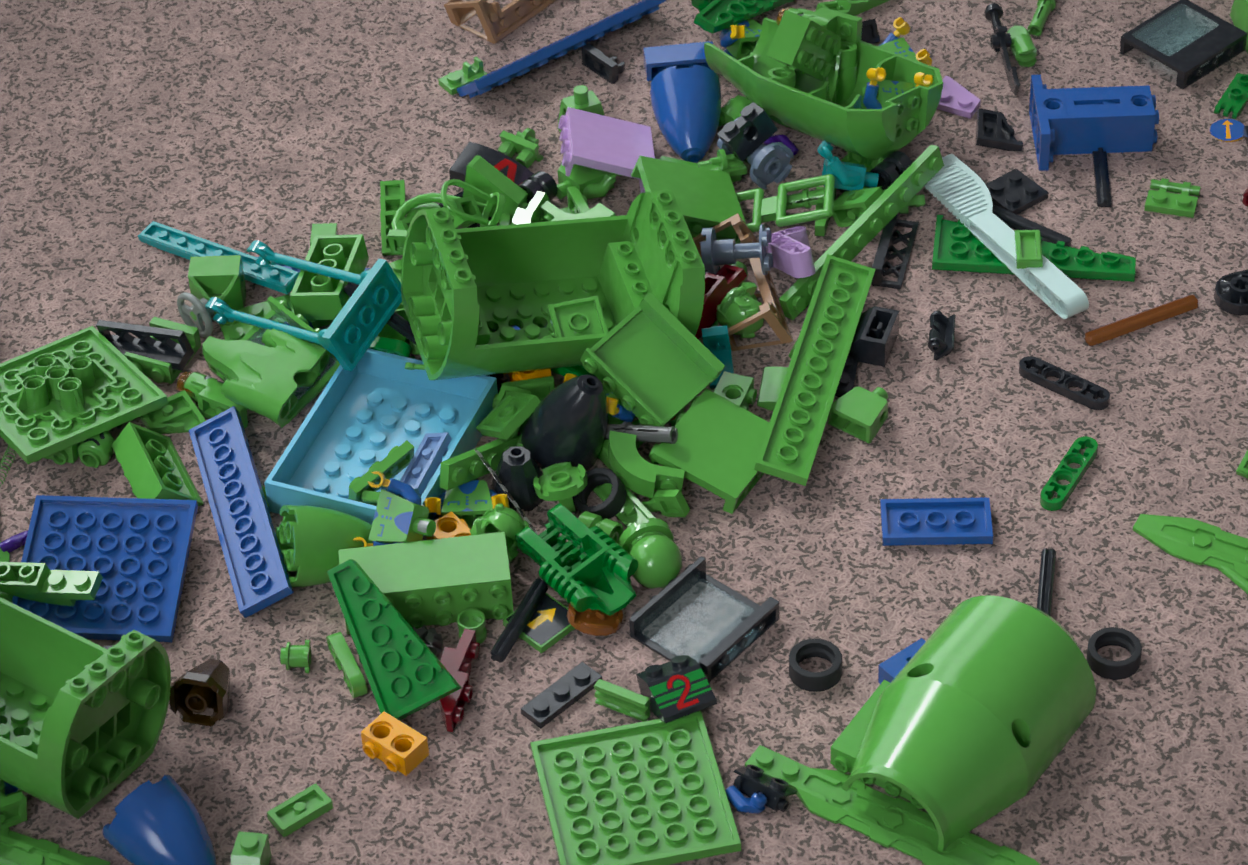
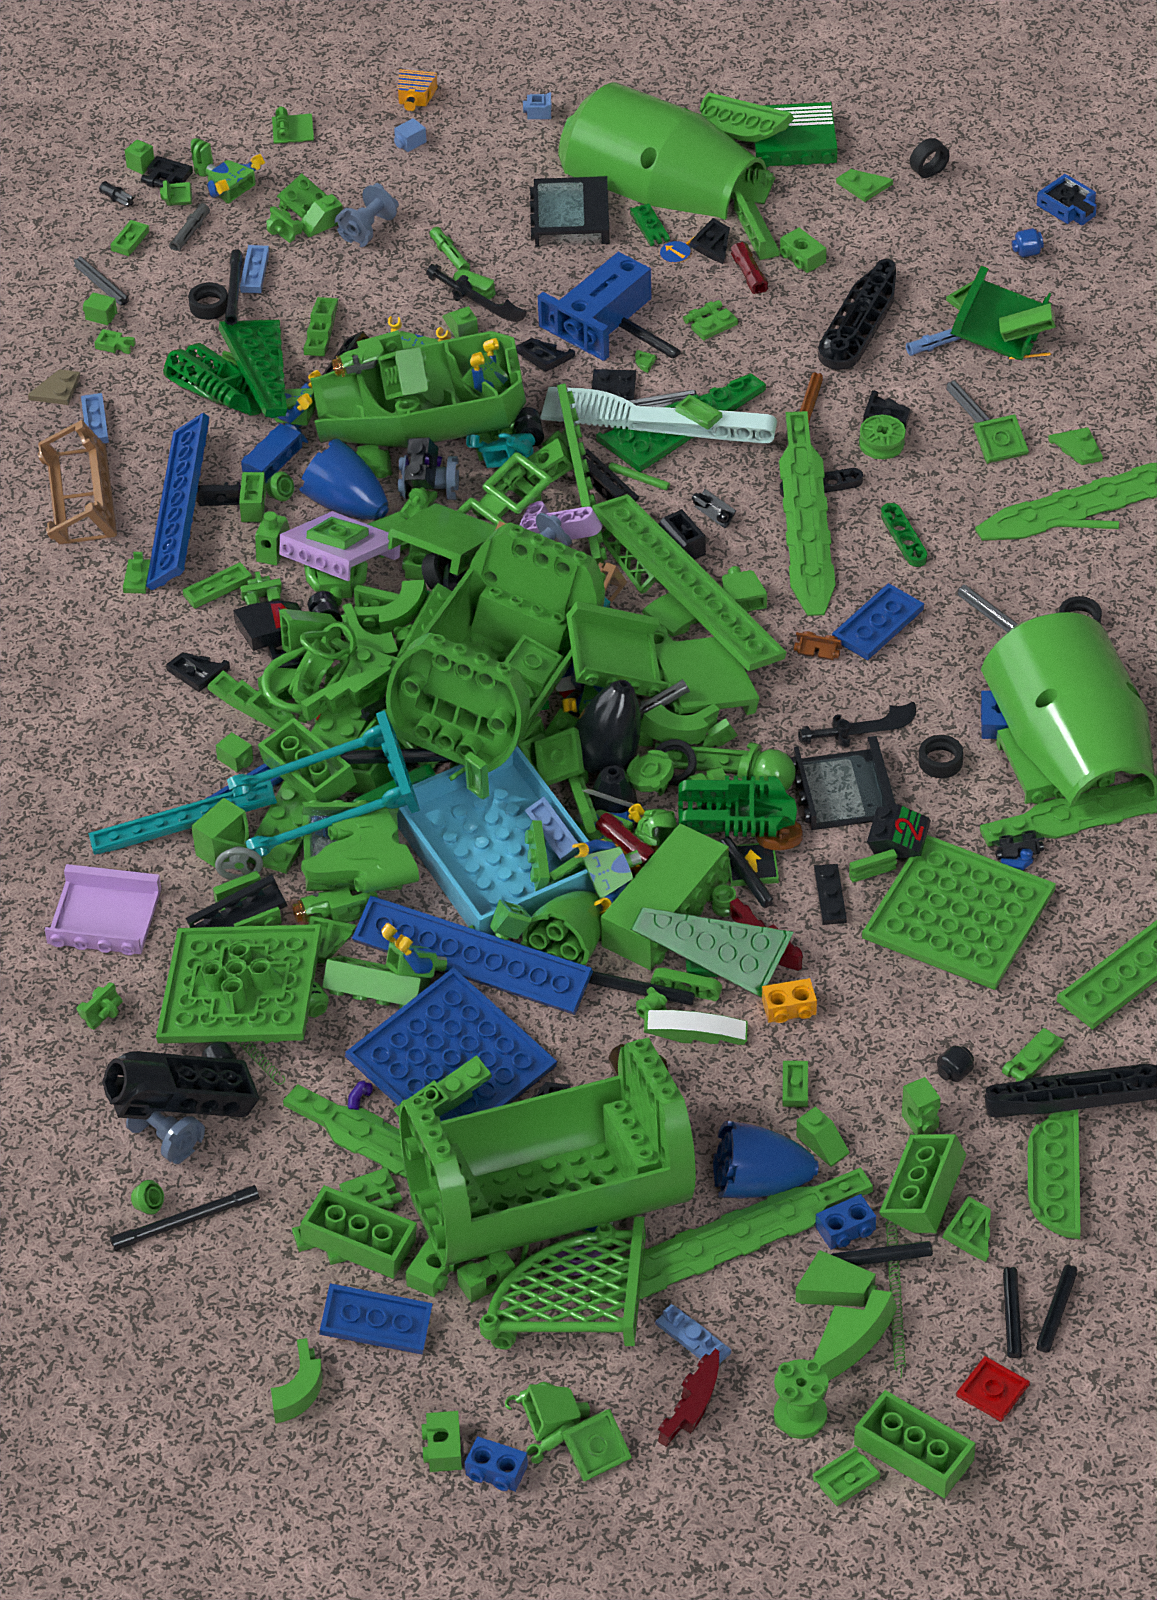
camera: 50 degrees left, 5 degrees up
none -> lavender panel [45,864,161,955]
none -> black wing [166,652,230,692]
none -> bright green plate [183,562,252,609]
none -> bright green brick [239,472,266,522]
none -> bright green cone [266,471,294,501]
none -> bright green tile [306,516,369,550]
none -> torso [381,922,447,978]
none -> bright green slope [442,306,478,338]
none -> bright green tile [465,752,489,800]
none -> bright green slope [490,899,532,940]
none -> black axle [589,971,695,1005]
none -> dark red axle [596,812,656,867]
none -> bright green bar [608,462,670,491]
none -> bright green tile [635,350,657,373]
none -> white slope [644,1010,748,1045]
none -> bright green plate [779,411,836,616]
none -> dark orange hinge [794,631,843,661]
none -> black sword [798,702,916,747]
none -> bright green wheel [859,415,906,460]
none -> black wing [863,390,910,429]

